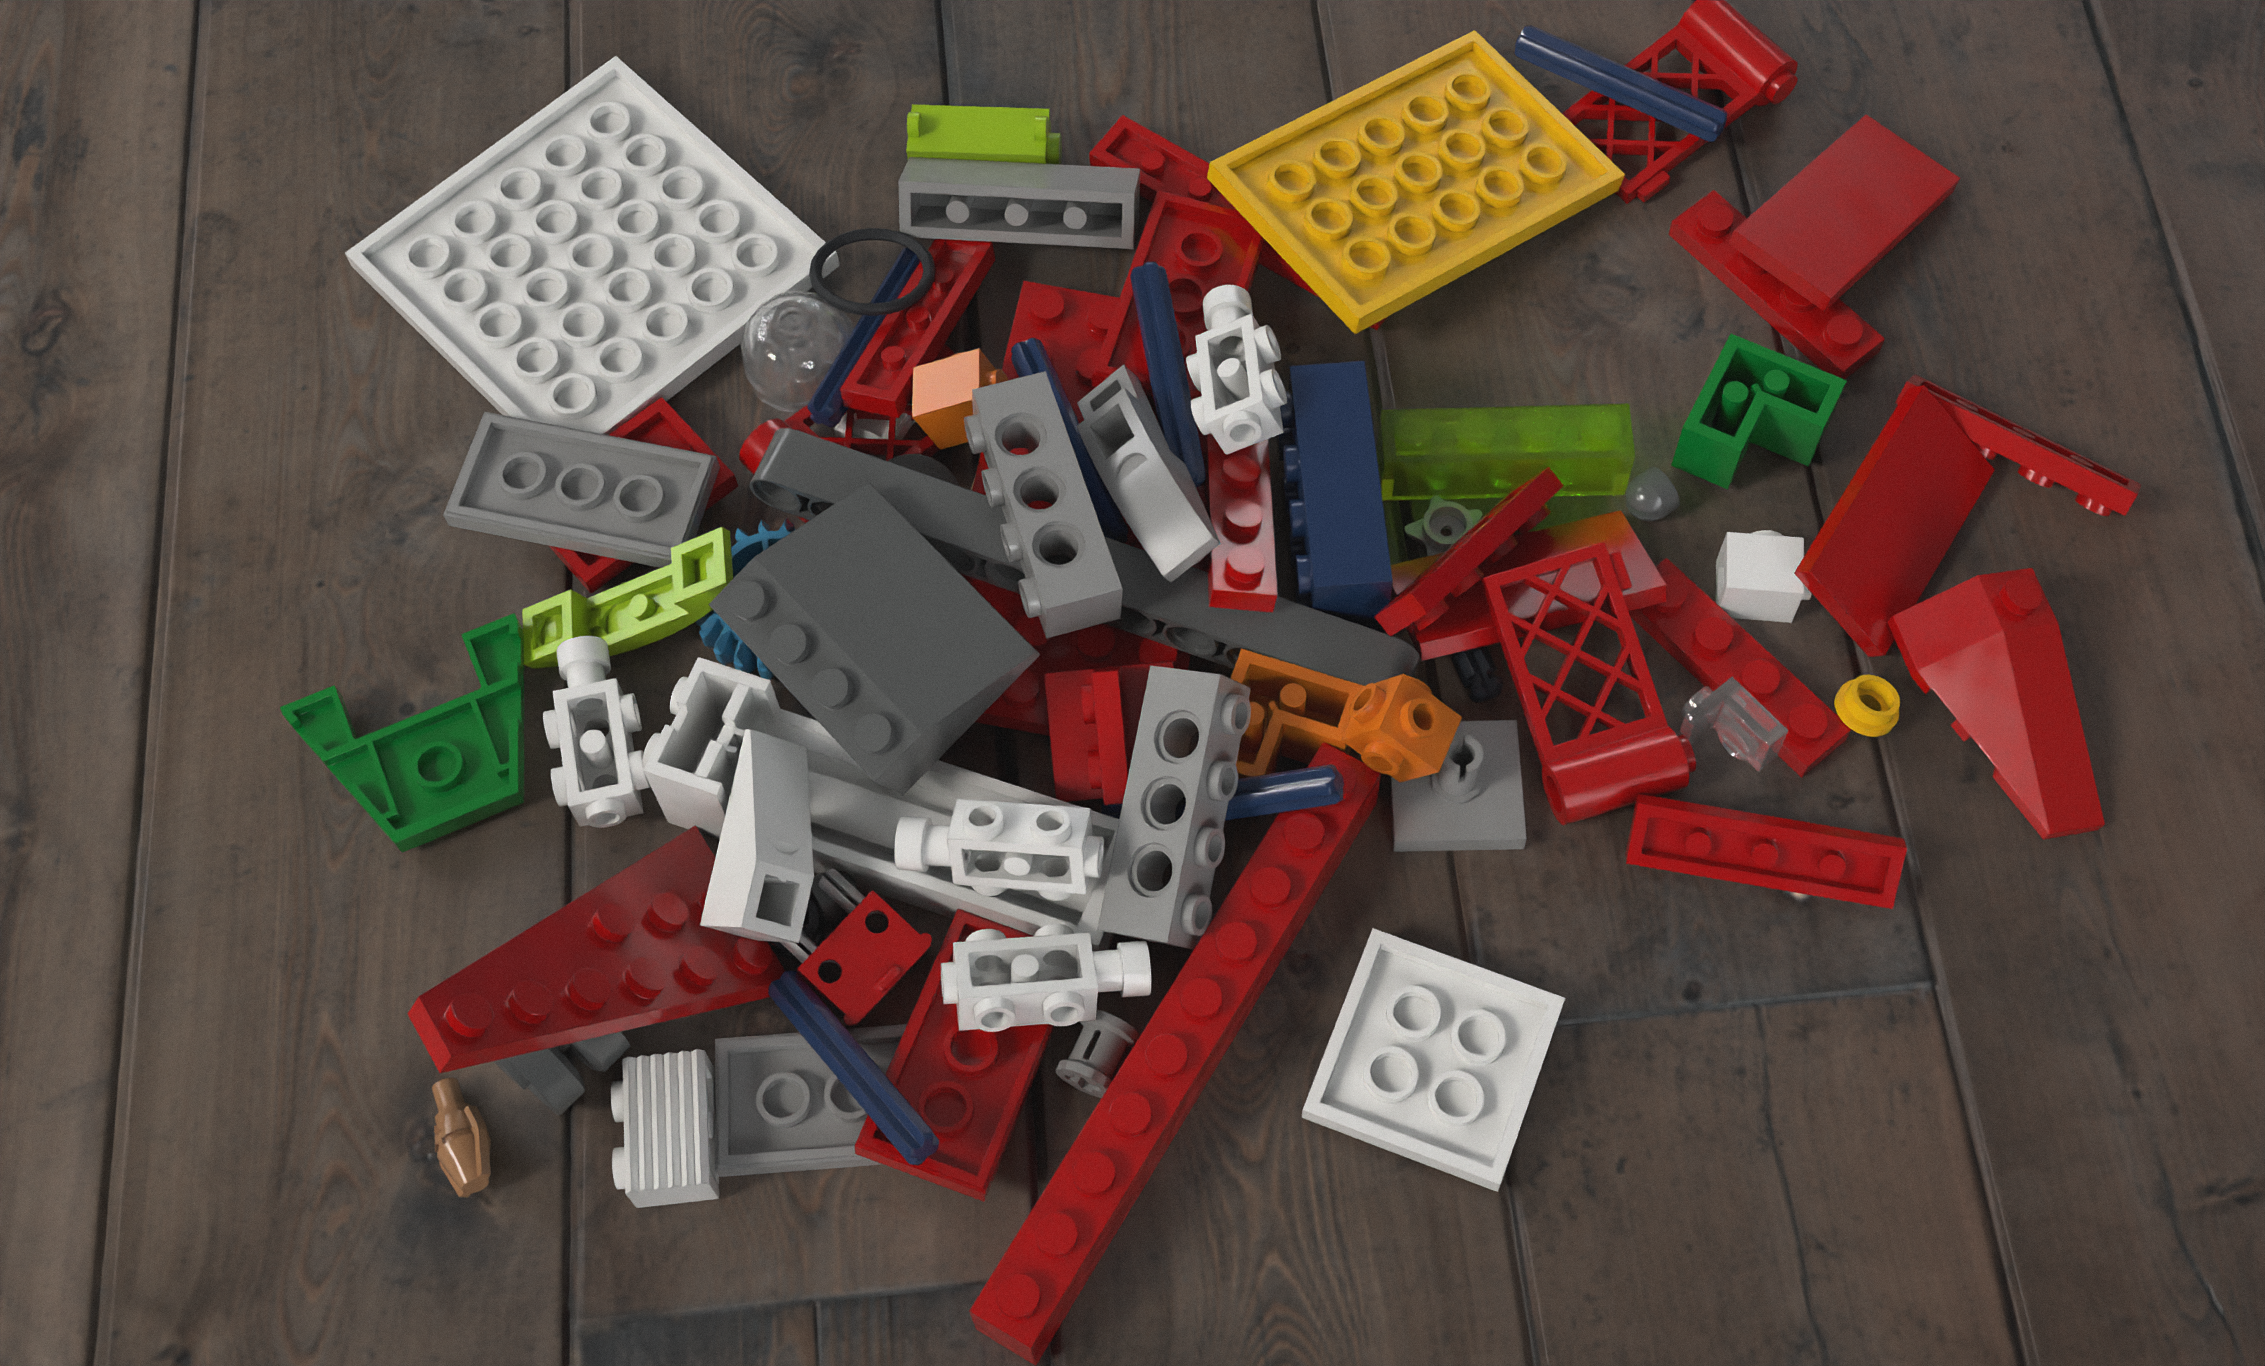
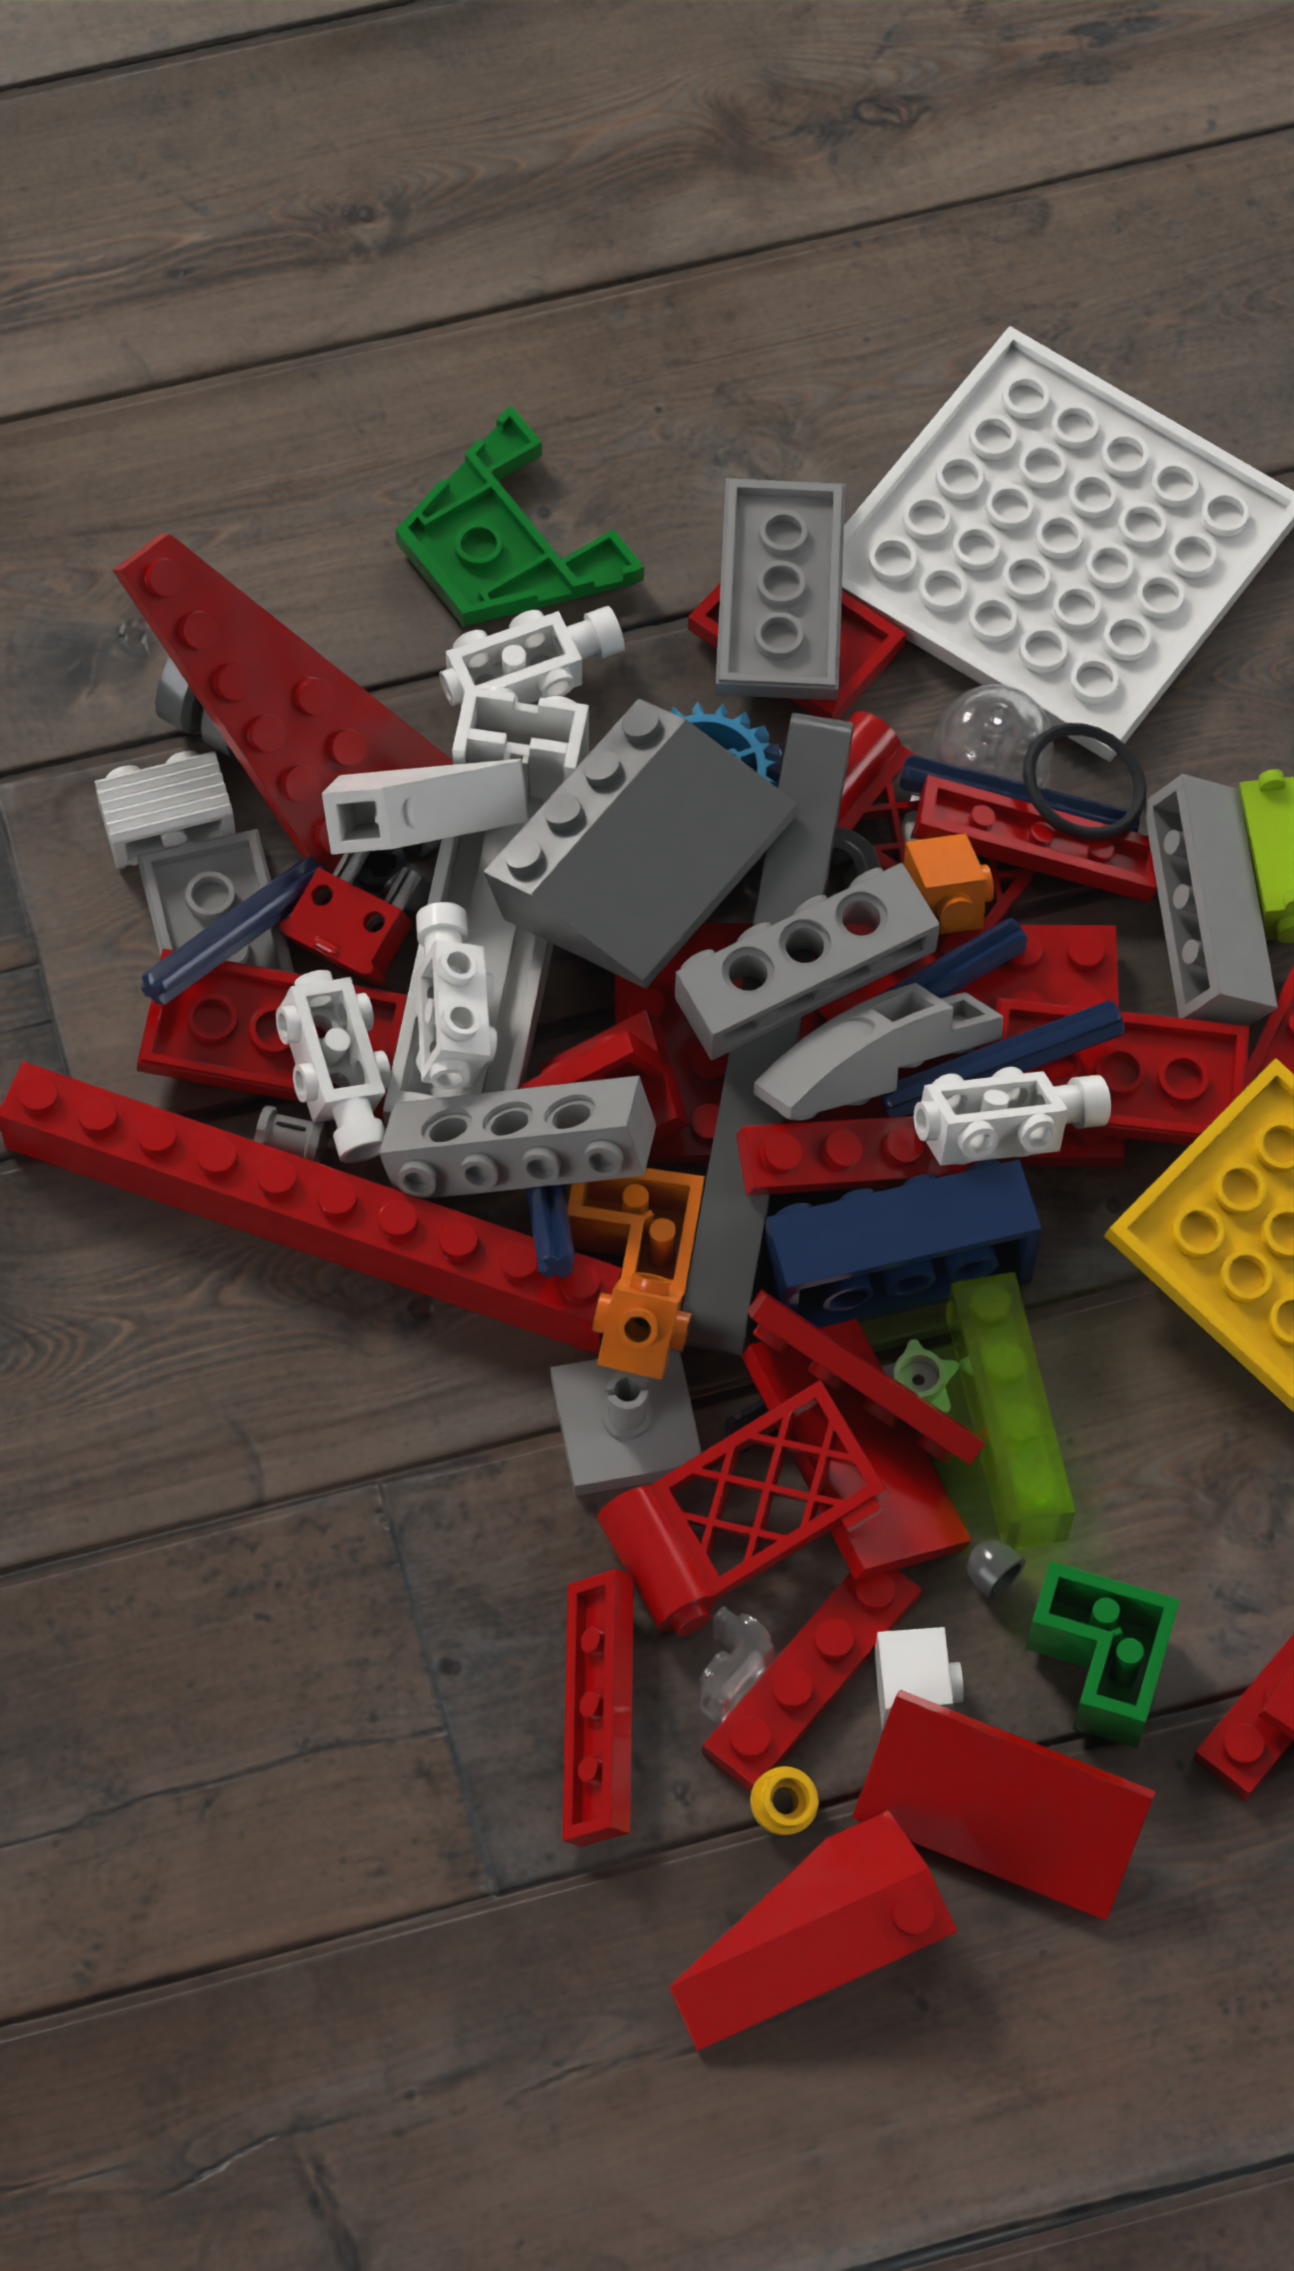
camera: 75 degrees right, 0 degrees up
medium nougat piece [432,1078,491,1198] -> none
lime slope [522,527,733,668] -> none
white plate [1302,928,1565,1192] -> none
red plate [1895,374,2142,517] -> none

